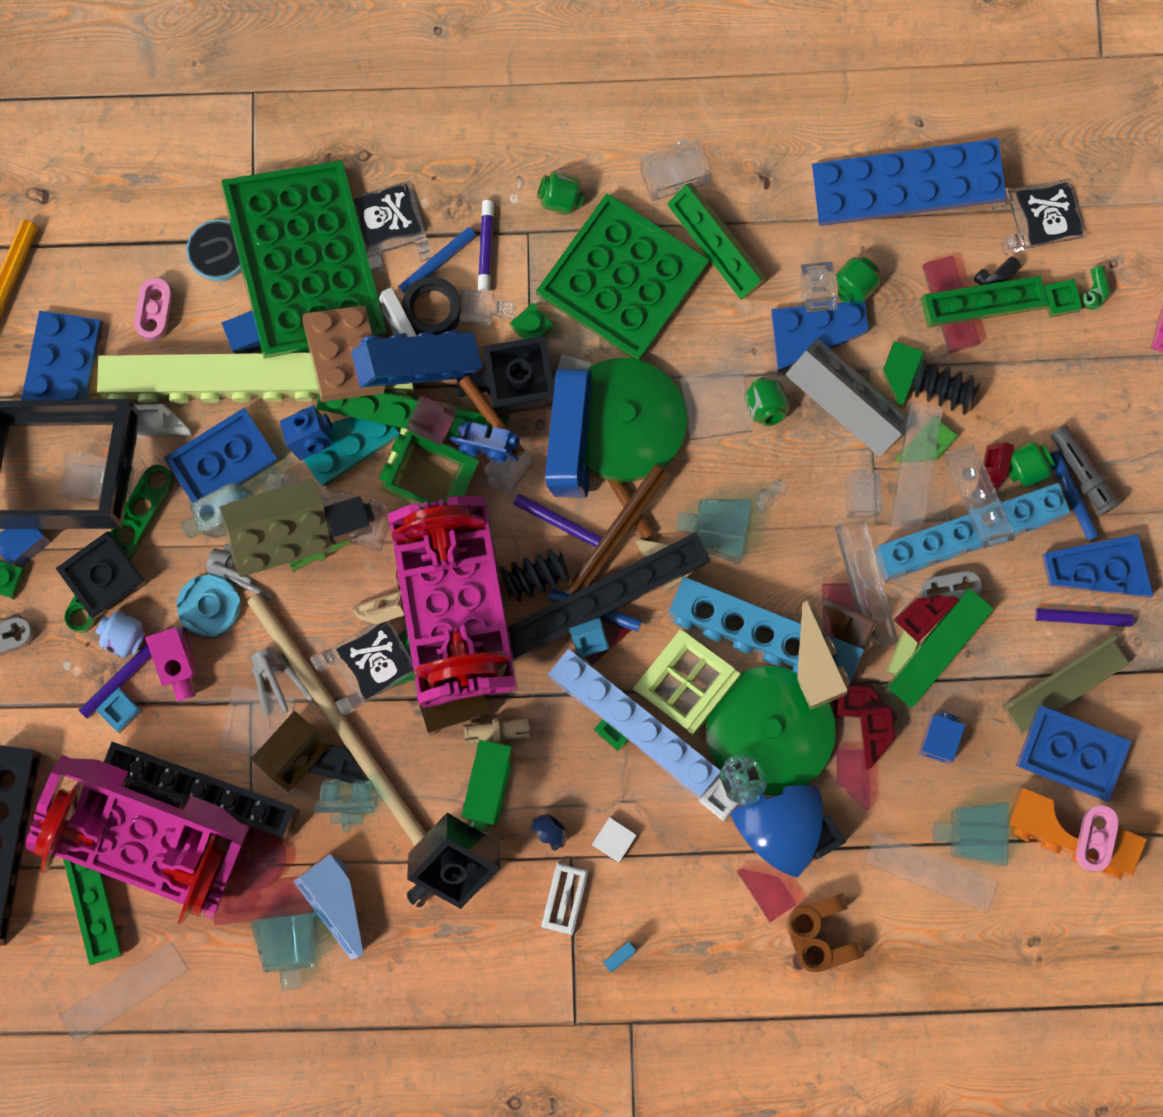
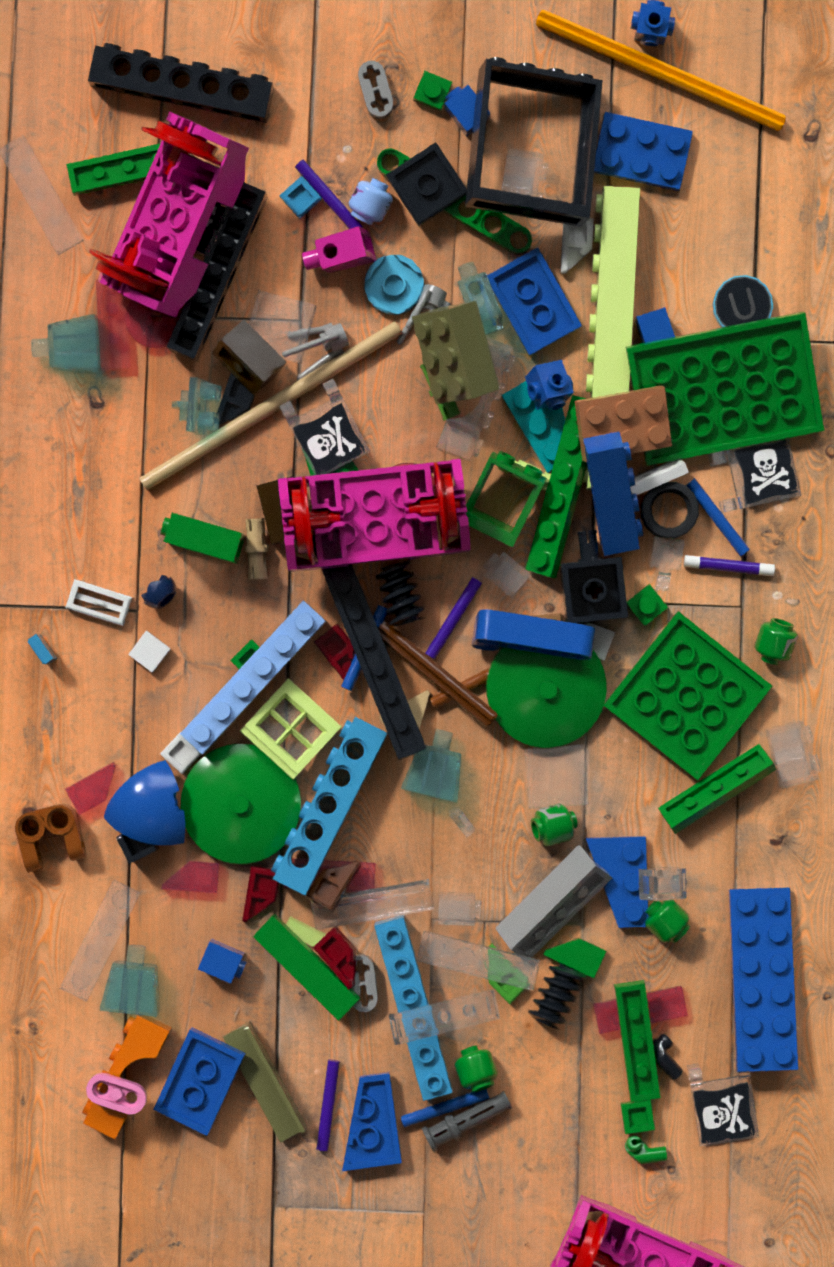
camera: 90 degrees right, 10 degrees up
bright pink plate [134,278,173,341] -> none
light blue slope [293,854,363,960] -> none
black brick [324,496,376,544] -> none
tan tile [353,591,405,624] -> none
clear pink panel [406,395,456,446] -> none
black brick [407,813,500,909] -> none
blue hinge [450,421,520,463] -> none
dark orange bar [459,376,525,457] -> none
dark azure tile [569,618,610,659] -> none
clear light blue head [719,754,767,806] -> none
tan slope [797,601,850,710] -> none
dark red tile [858,706,896,770] -> none
dark red tile [975,442,1014,504] -> none

